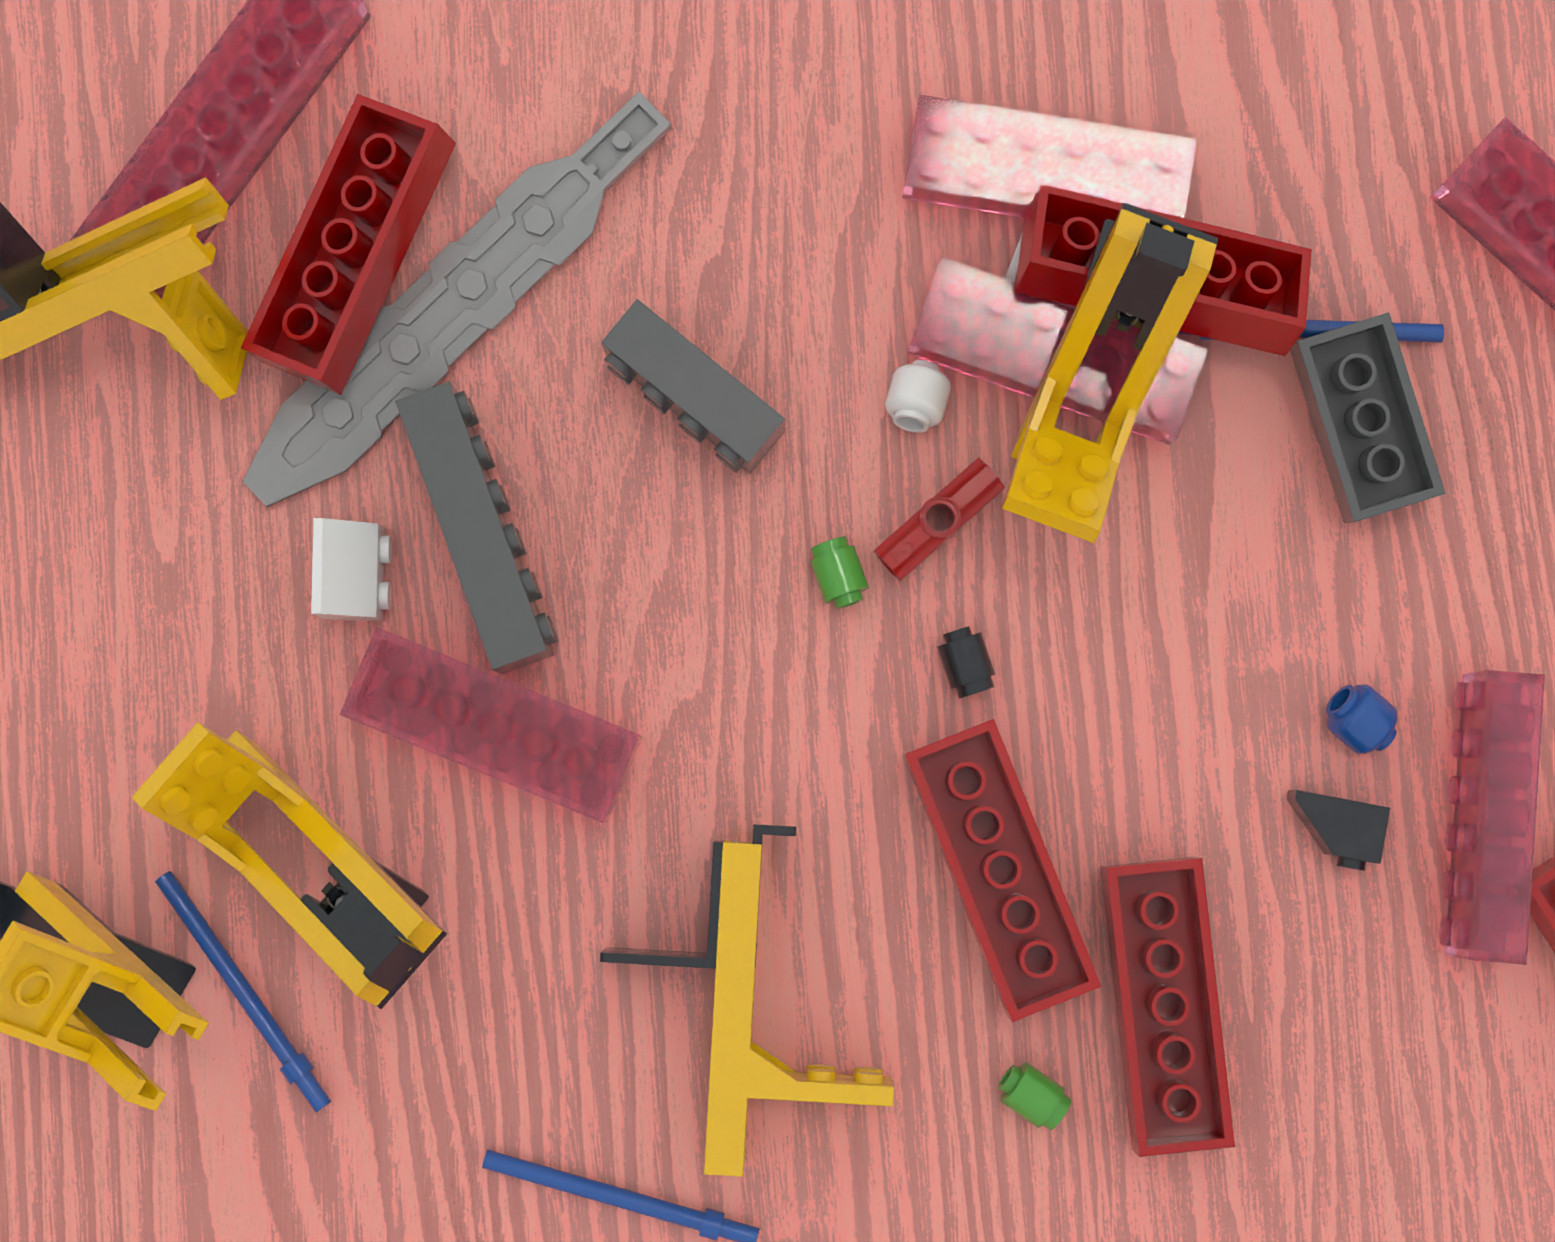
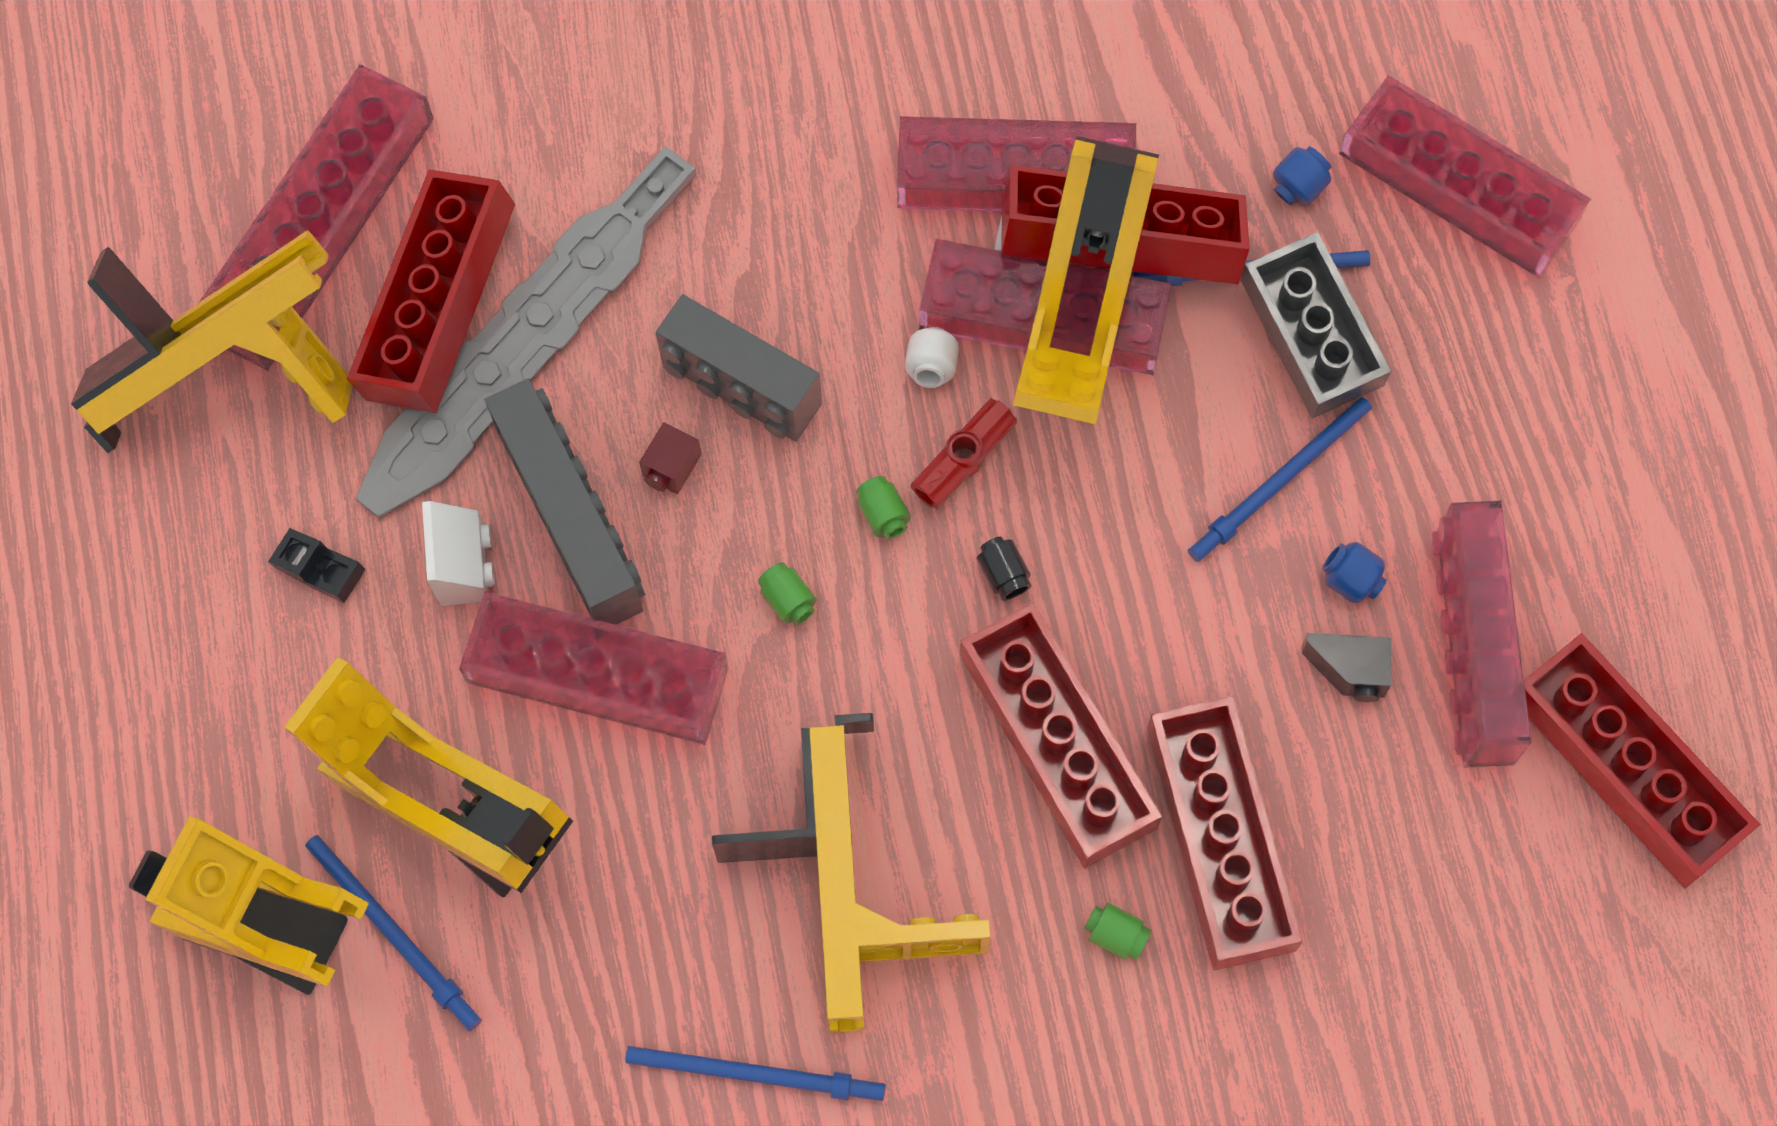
camera: 10 degrees left, 15 degrees down
none -> black slope [268,528,366,603]
none -> dark red brick [639,422,702,494]
none -> bright green brick [758,562,817,625]
none -> blue bar [1188,397,1372,562]
none -> blue head [1273,146,1332,205]

